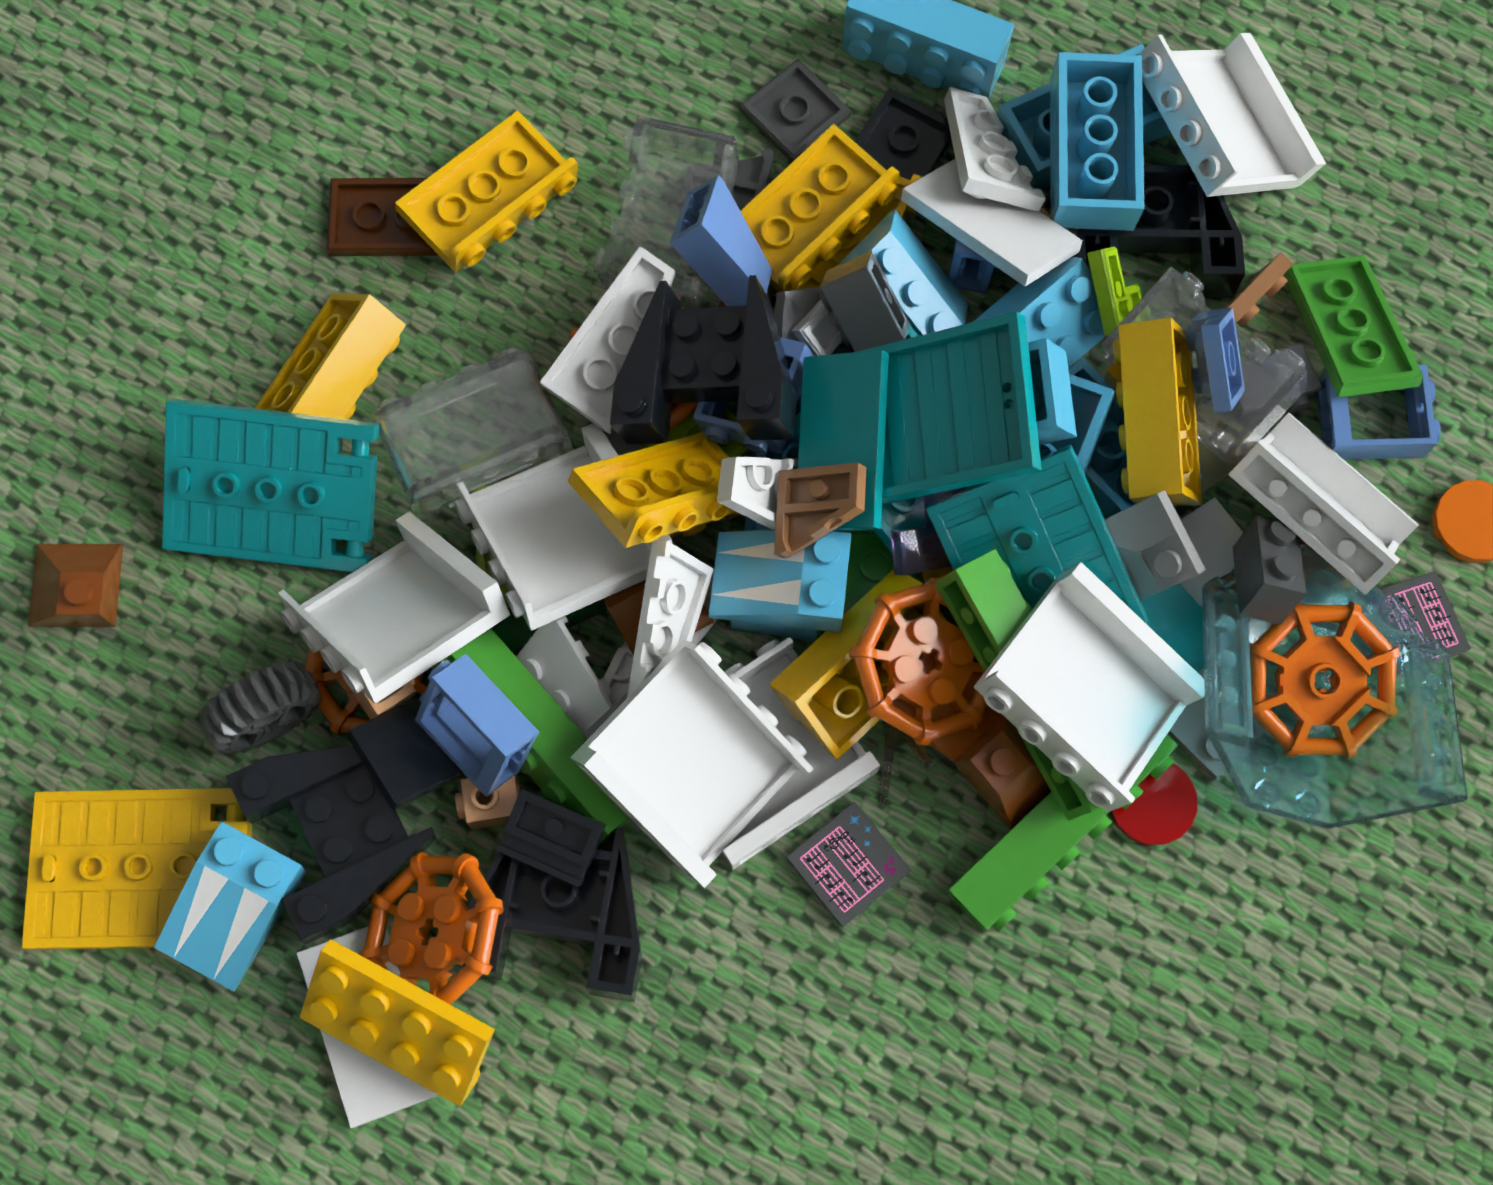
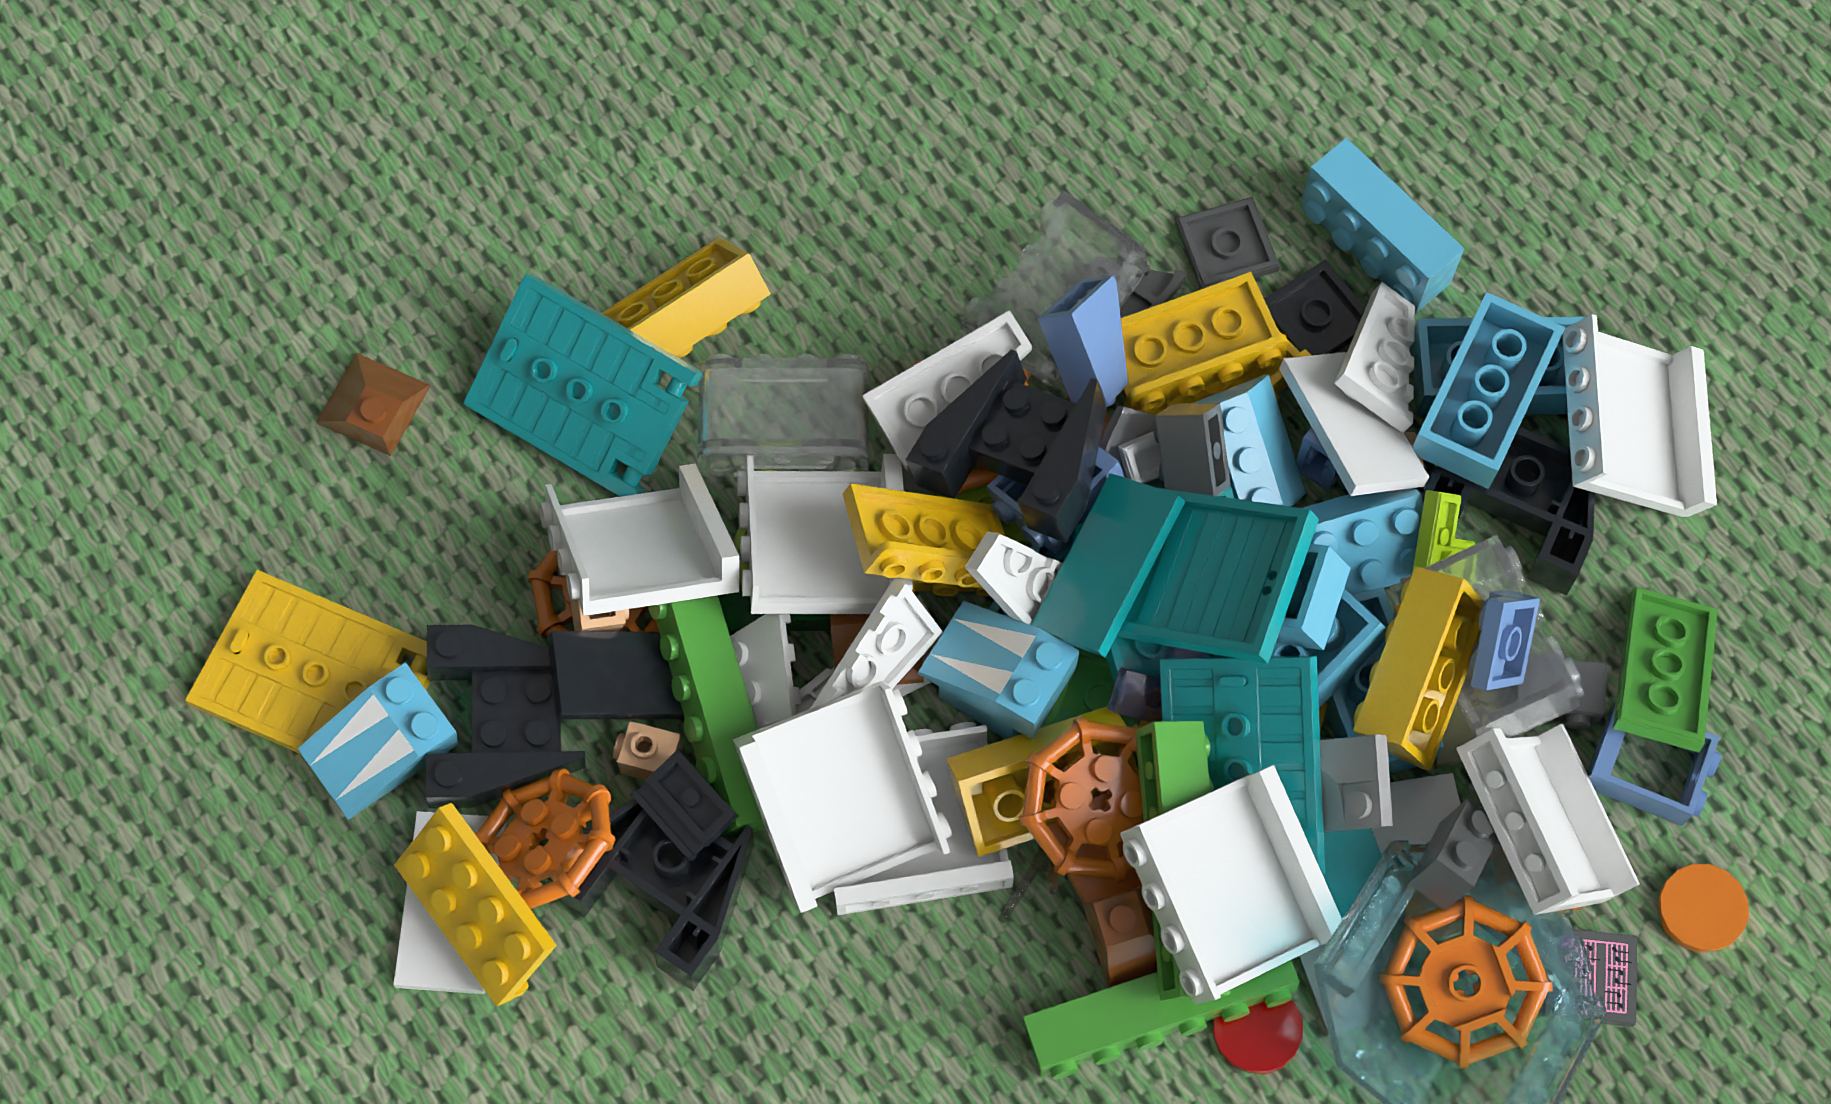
camera: 25 degrees right, 5 degrees down
dark grey gear [199,661,322,755] -> none
reddish brown tile [327,178,439,256] -> none
yellow bracket [395,110,579,273] -> none
medium blue window [415,654,539,797] -> none
medium nougat wing [774,462,866,558] -> none
dark grey tile [786,801,911,928] -> none
medium nougat wing [1223,252,1293,328] -> none

